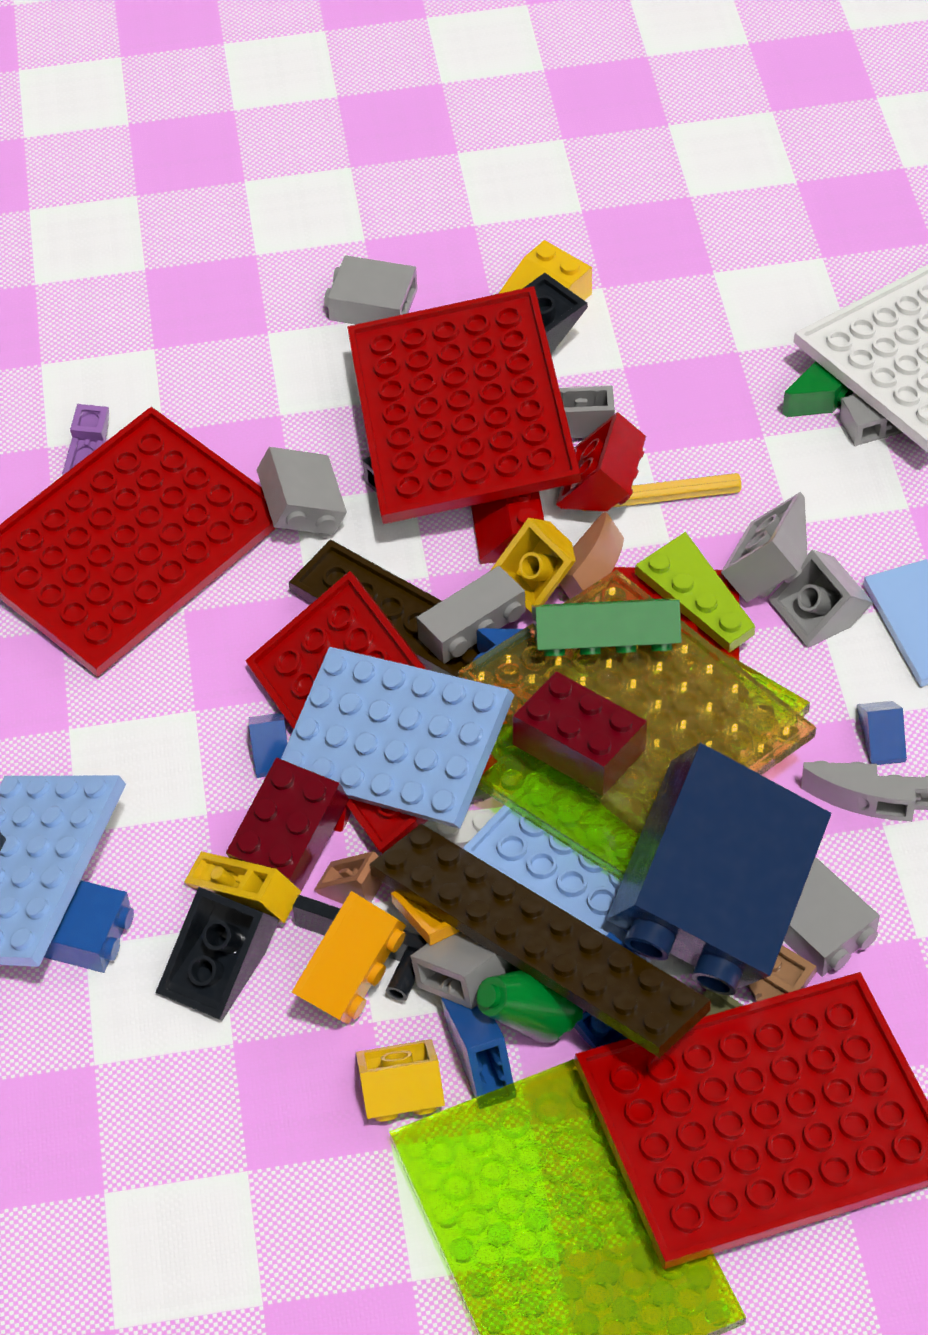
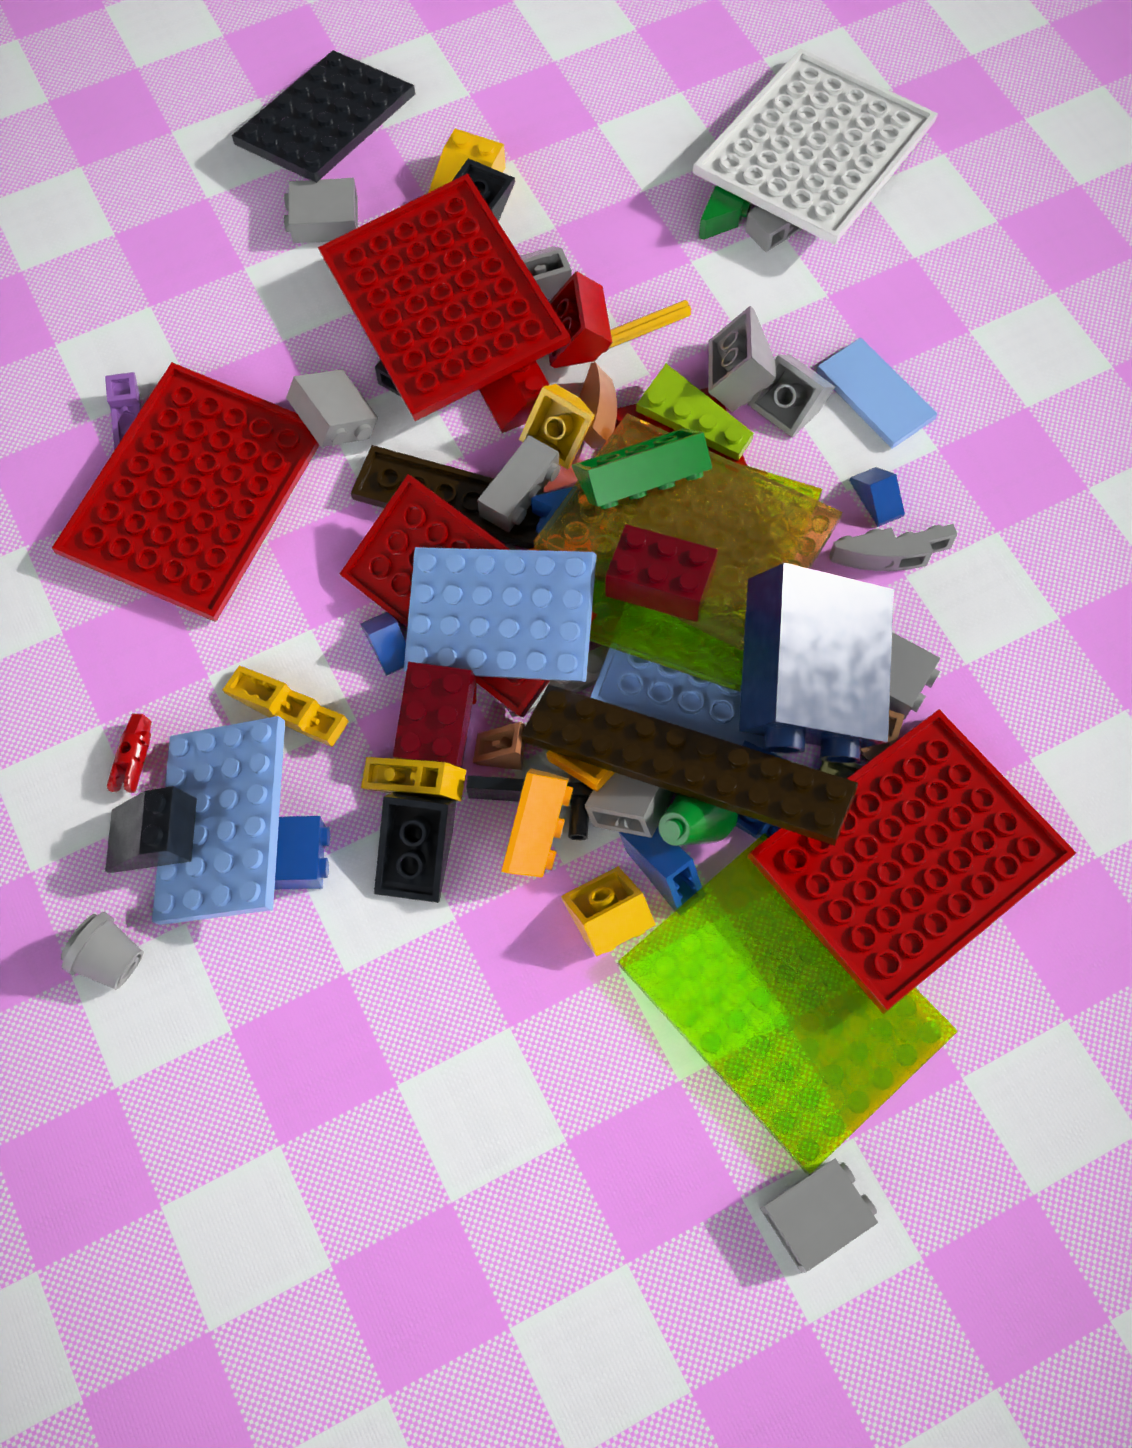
camera: 20 degrees left, 15 degrees up
none -> yellow slope [222,665,349,747]
none -> black plate [232,50,415,183]

